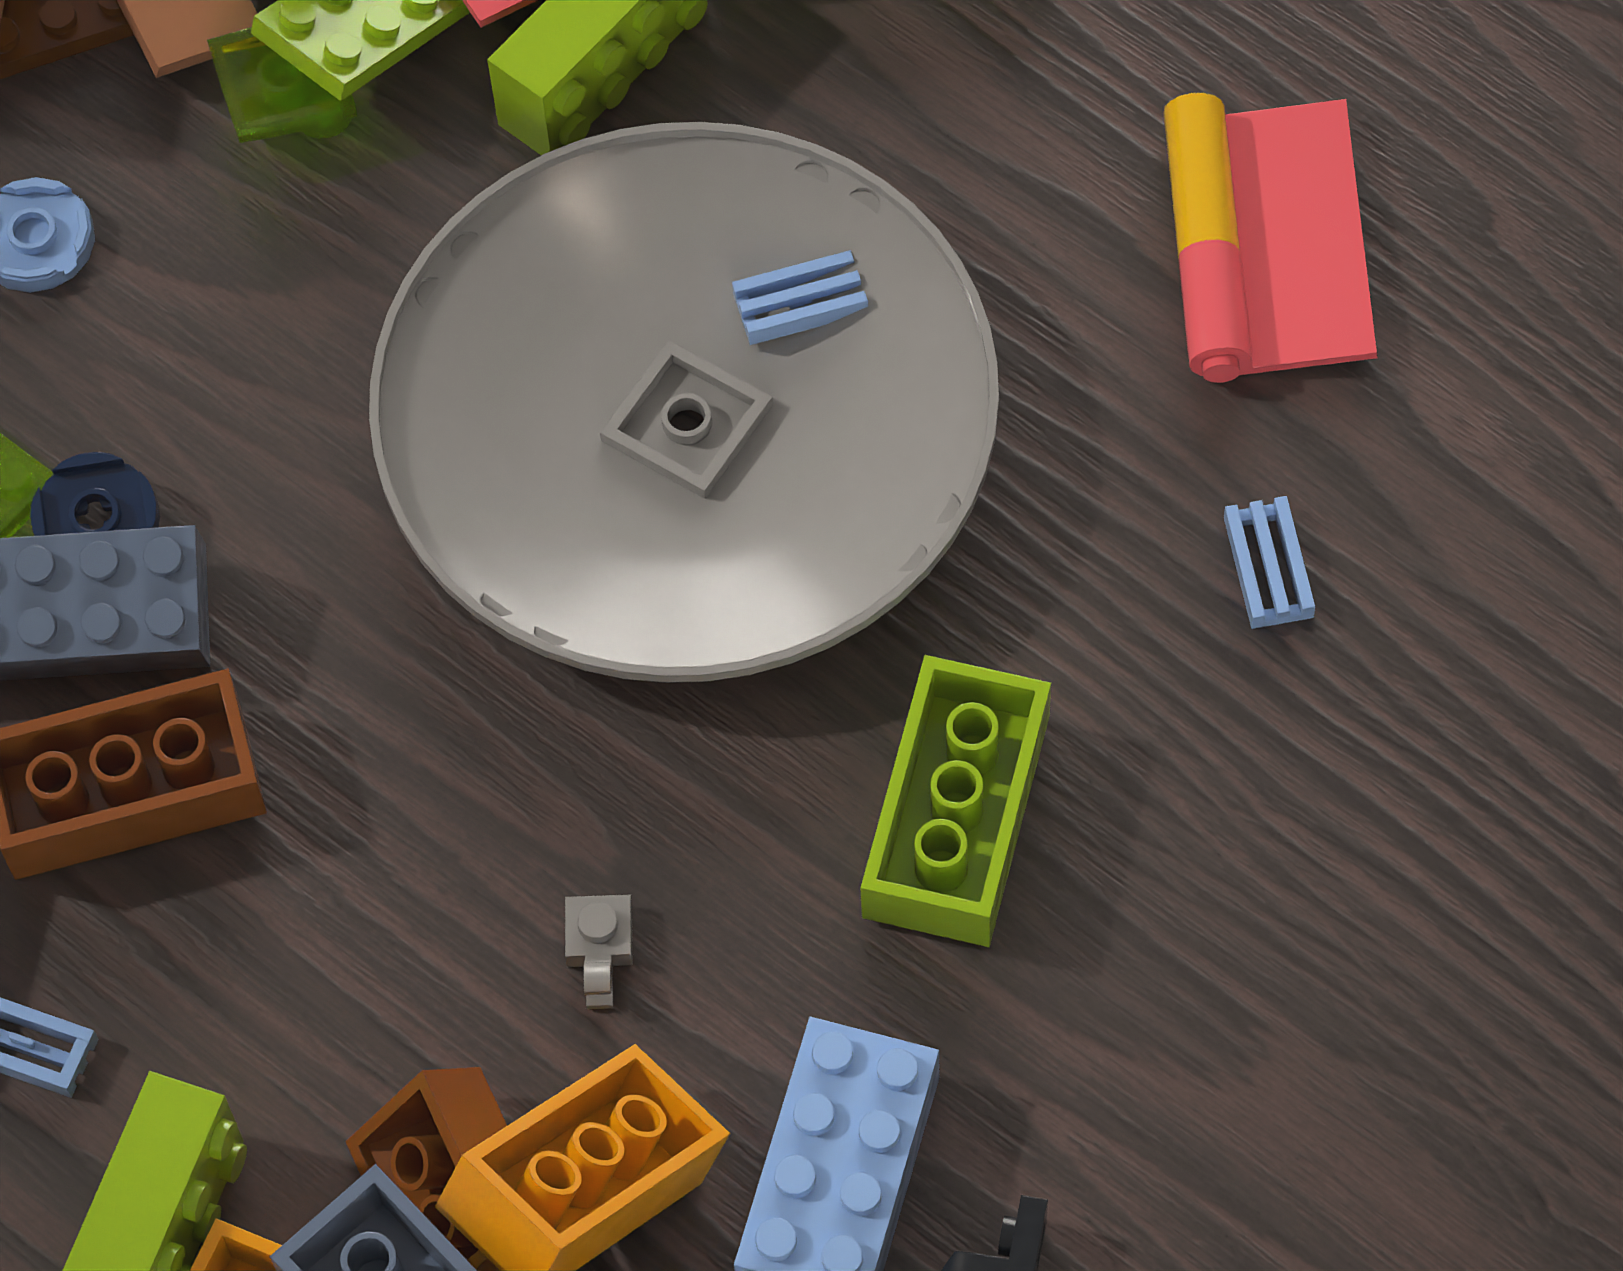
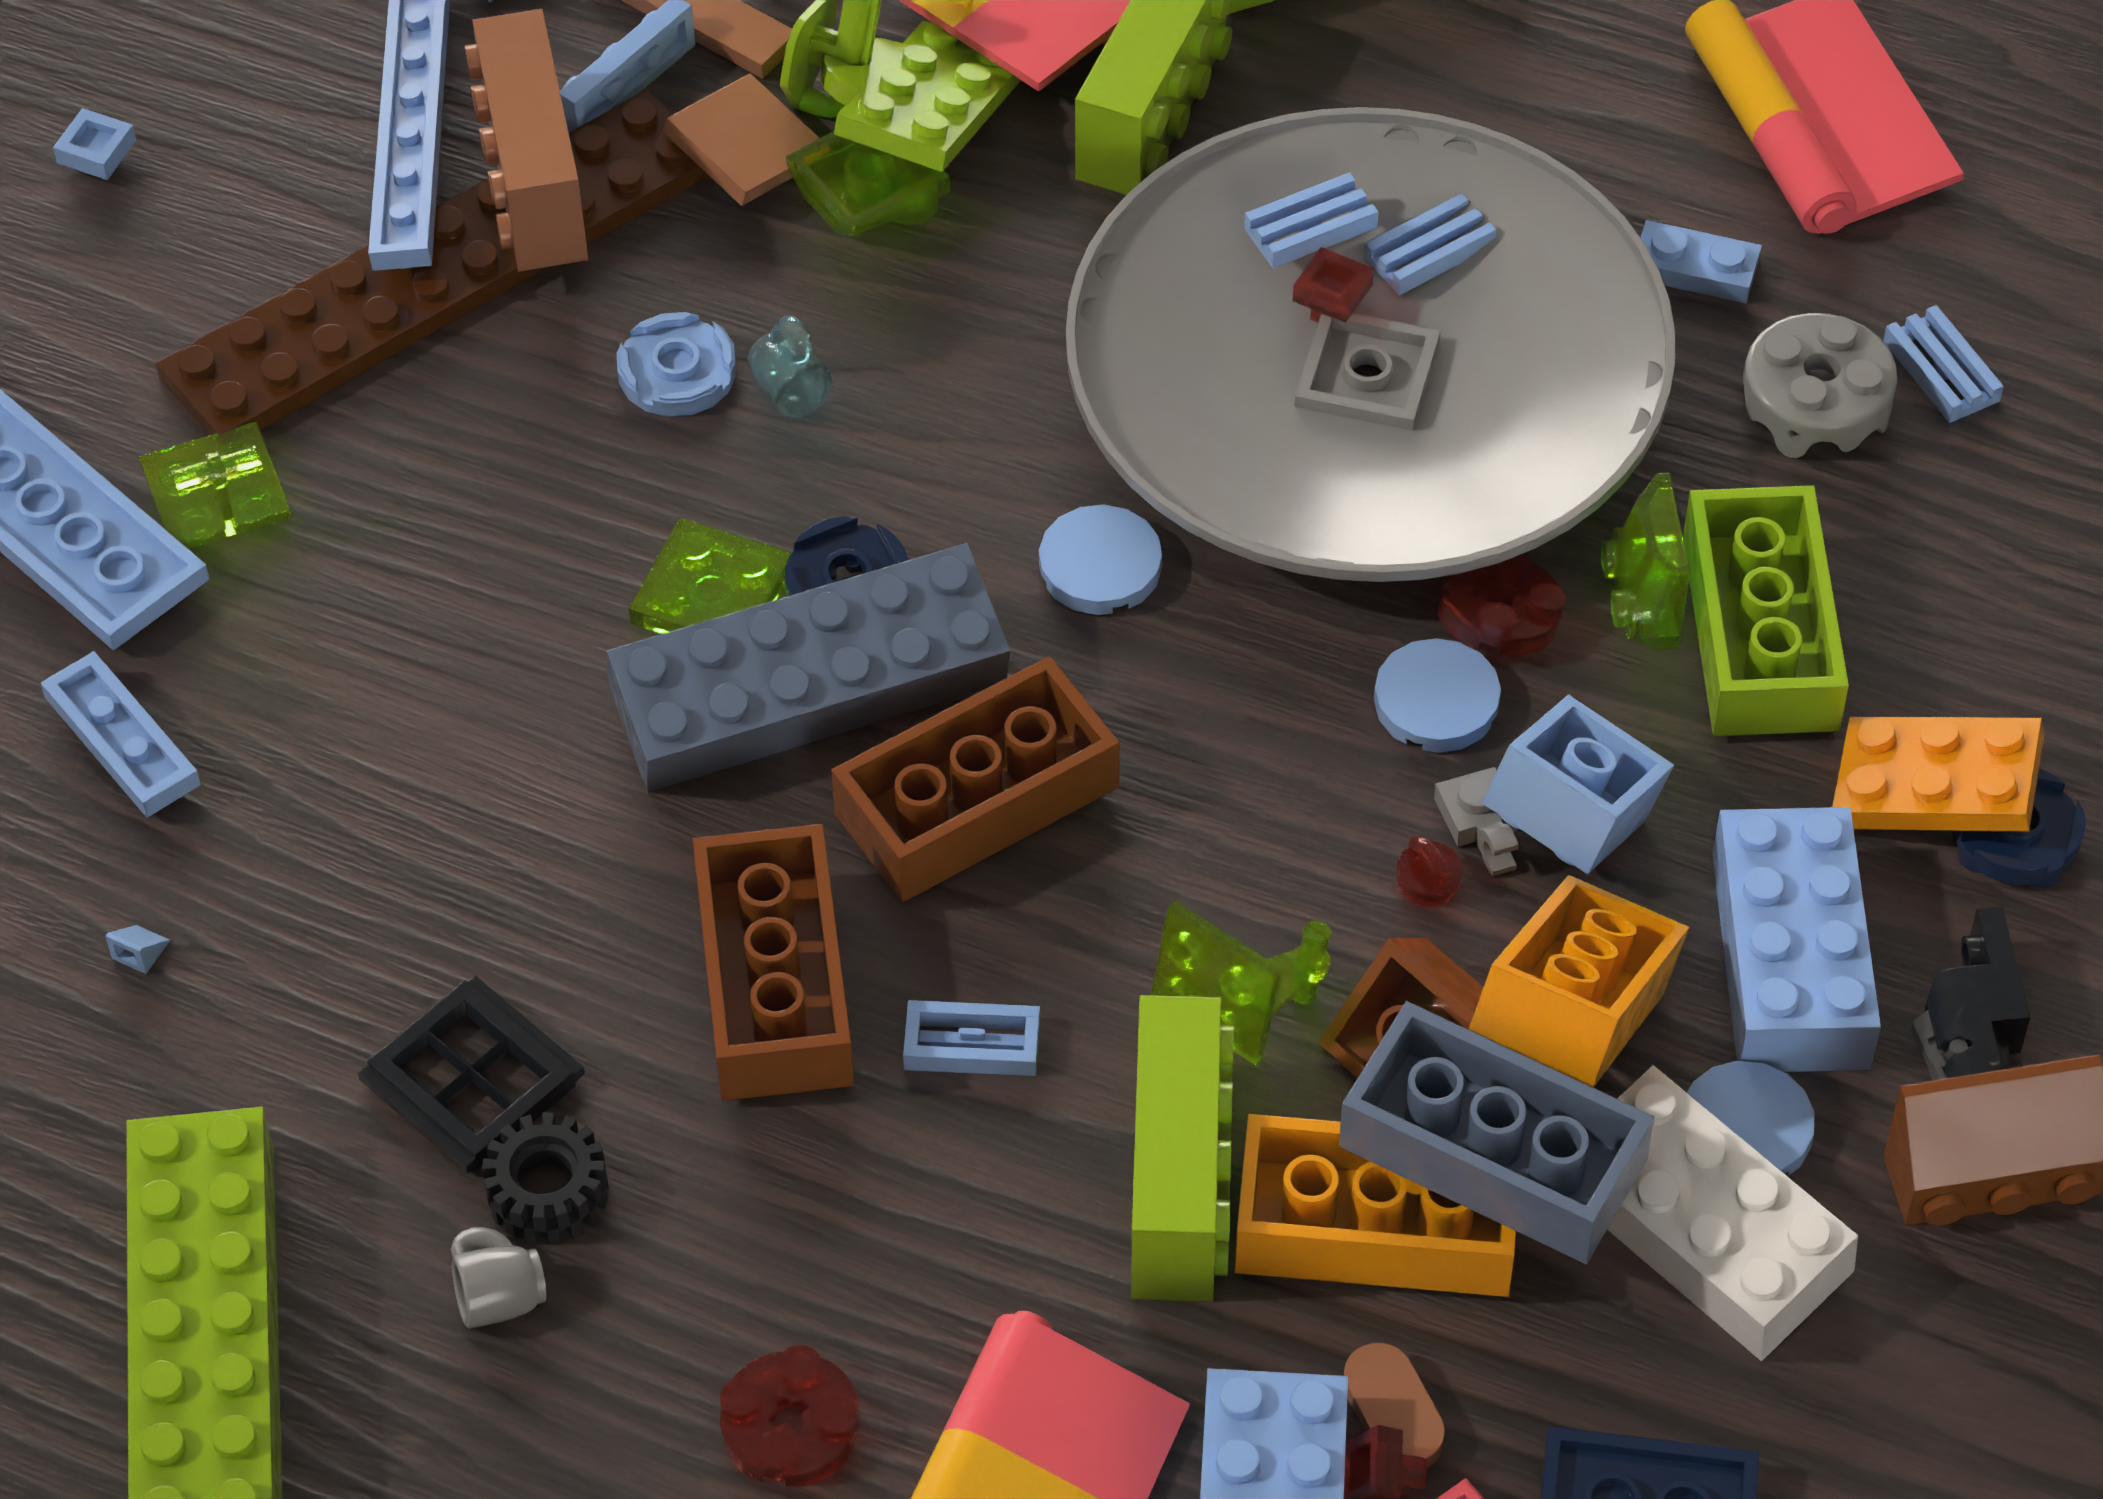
camera: 20 degrees left, 10 degrees down
none -> clear light blue piece [747,316,832,419]
none -> light blue tile [1039,504,1162,615]
none -> clear neon green plate [1150,900,1331,1065]
none -> light blue tile [1244,172,1379,269]
none -> clear red tile [1292,247,1374,323]
none -> light blue tile [1374,638,1501,753]
none -> clear red tile [1396,835,1461,906]
none -> clear red plate [1438,552,1566,657]
none -> light blue brick [1481,694,1674,875]
none -> clear neon green slope [1601,472,1690,650]
none -> light blue plate [1641,220,1762,304]
none -> light grey plate [1742,313,1897,458]
none -> light orange plate [1832,717,2044,832]
none -> dark blue plate [1952,768,2086,887]

